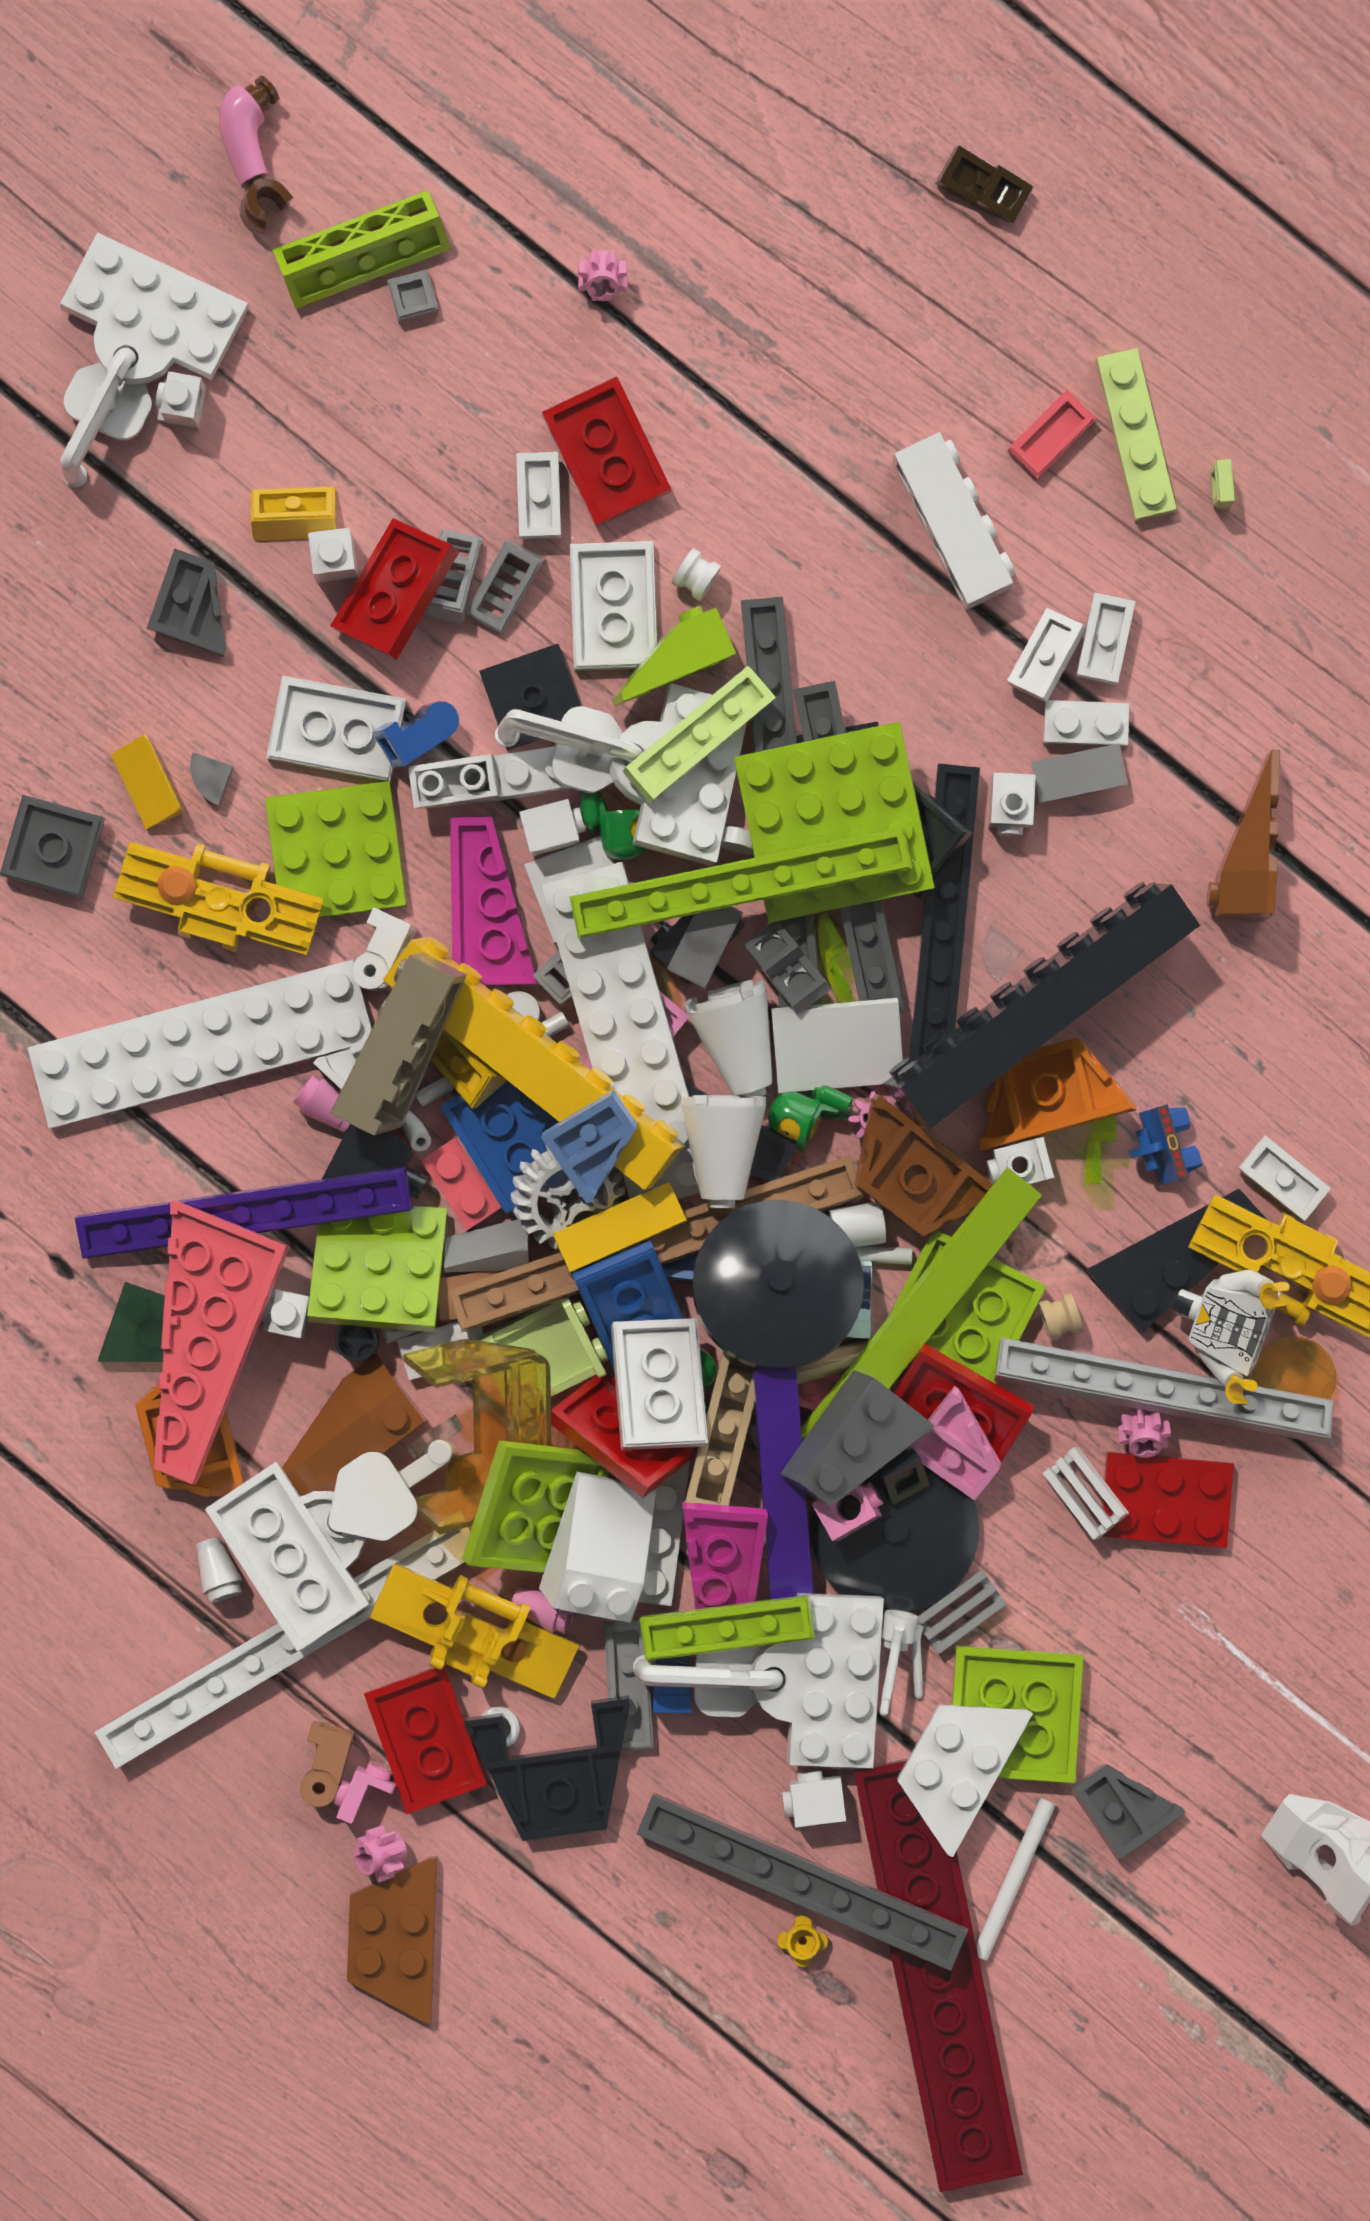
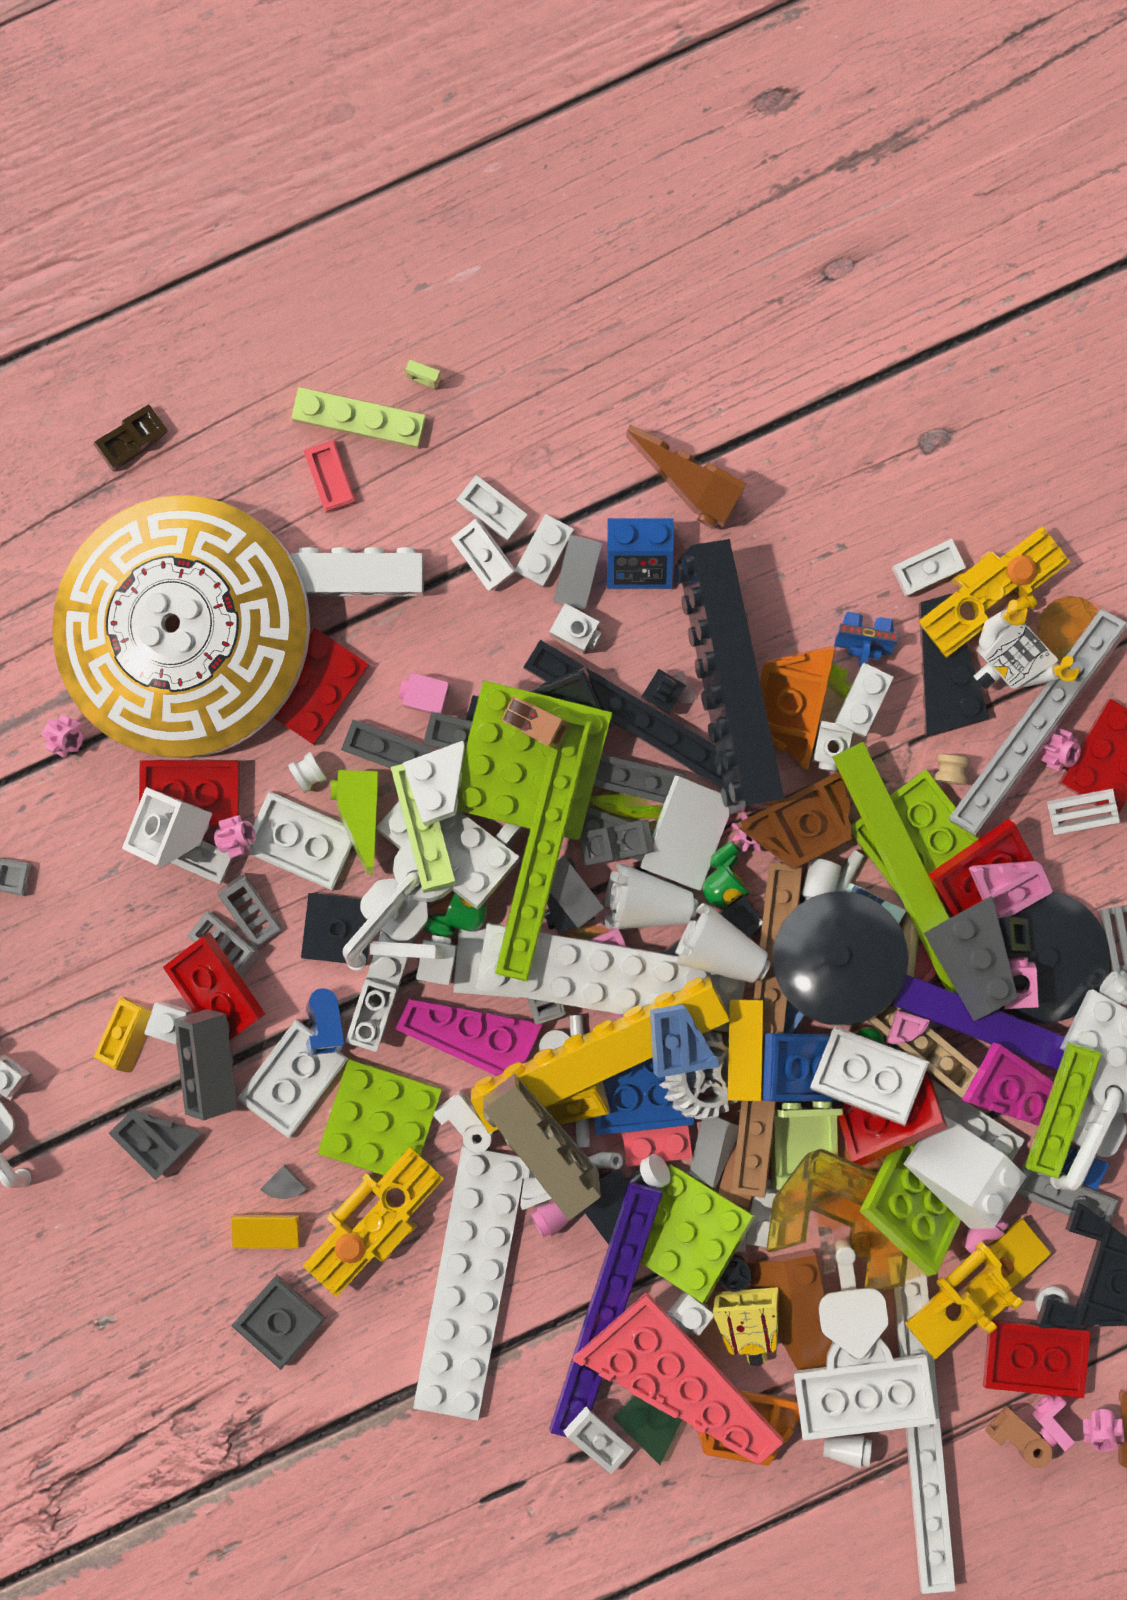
camera: 65 degrees left, 0 degrees up
none -> dish [52,495,310,758]
none -> white slope [122,787,212,867]
none -> dark grey brick [174,1009,237,1121]
none -> bright pink gear [214,815,256,858]
none -> red plate [273,628,370,746]
none -> white tile [370,941,443,959]
none -> bright pink brick [398,673,450,714]
none -> white wing [403,741,466,826]
none -> nougat leg [501,696,571,750]
none -> white plate [563,1407,634,1474]
none -> blue slope [607,518,674,589]
none -> white tile [640,1154,670,1189]
none -> black tile [641,668,686,714]
none -> light yellow torso [713,1287,779,1366]
none -> white plate [834,663,893,737]
none -> bright pink tile [886,1010,929,1044]

